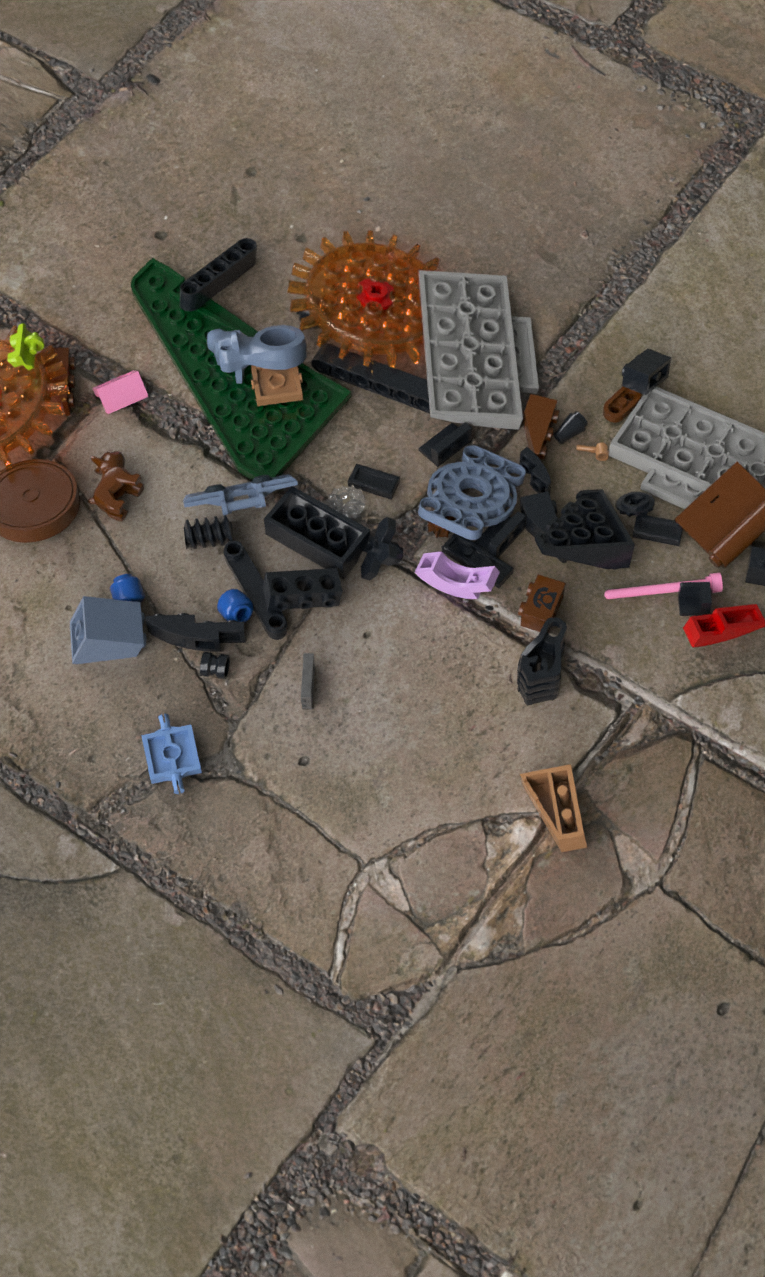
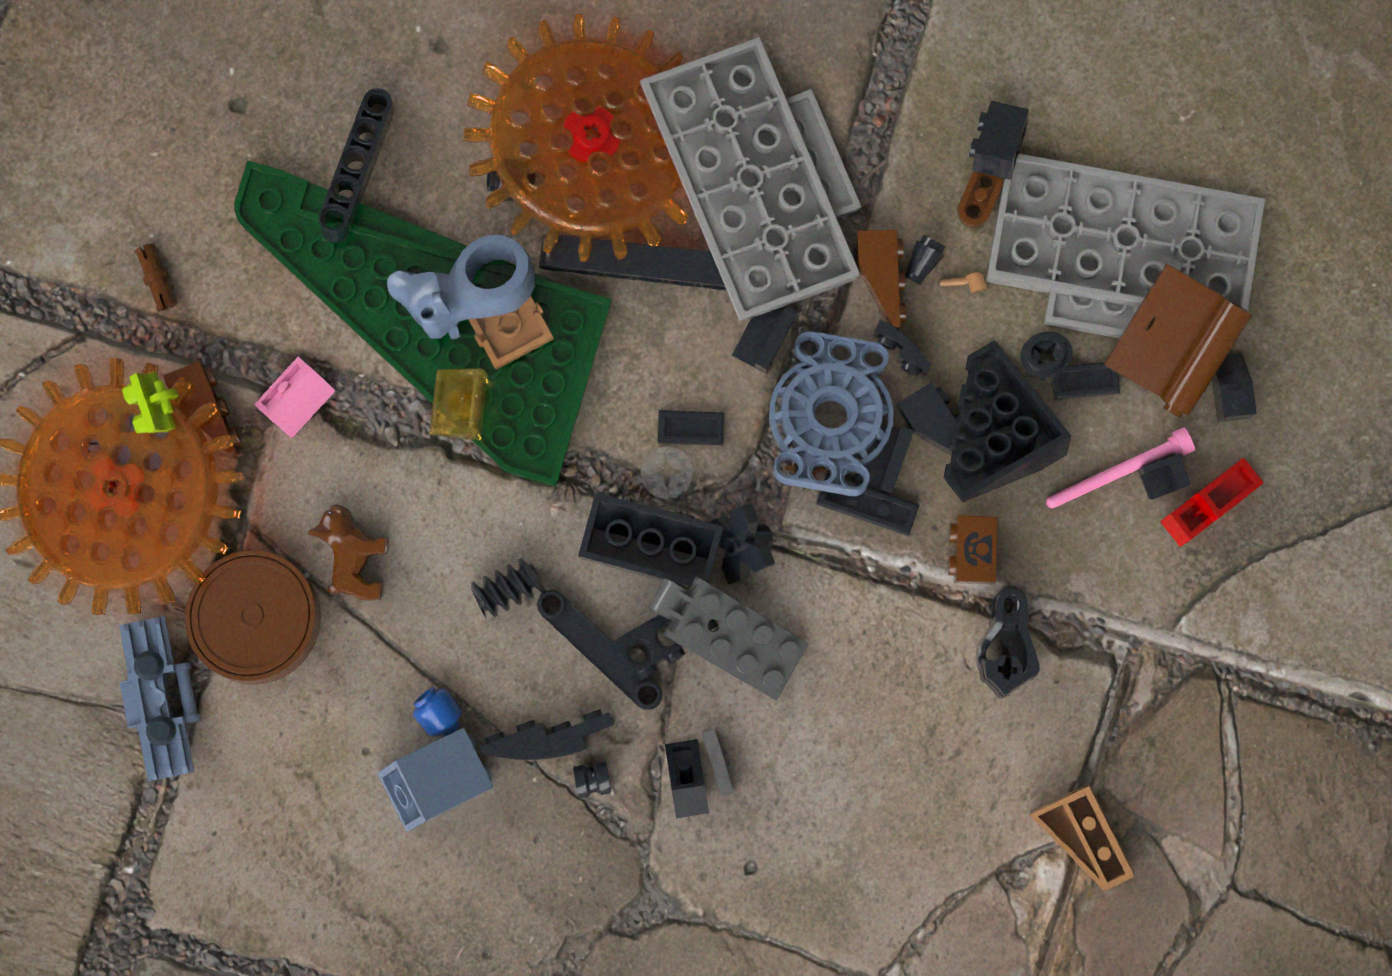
camera: 20 degrees left, 25 degrees up
medium blue plate [141,714,202,794] -> none
sand blue piece [183,474,298,516] -> none
blue head [217,589,254,623] -> none
lavender arch [415,552,500,599] -> none
none -> reddish brown pin [135,244,177,312]
none -> clear yellow slope [429,369,488,441]
none -> dark grey hinge [648,577,809,701]
none -> black slope [665,739,709,819]

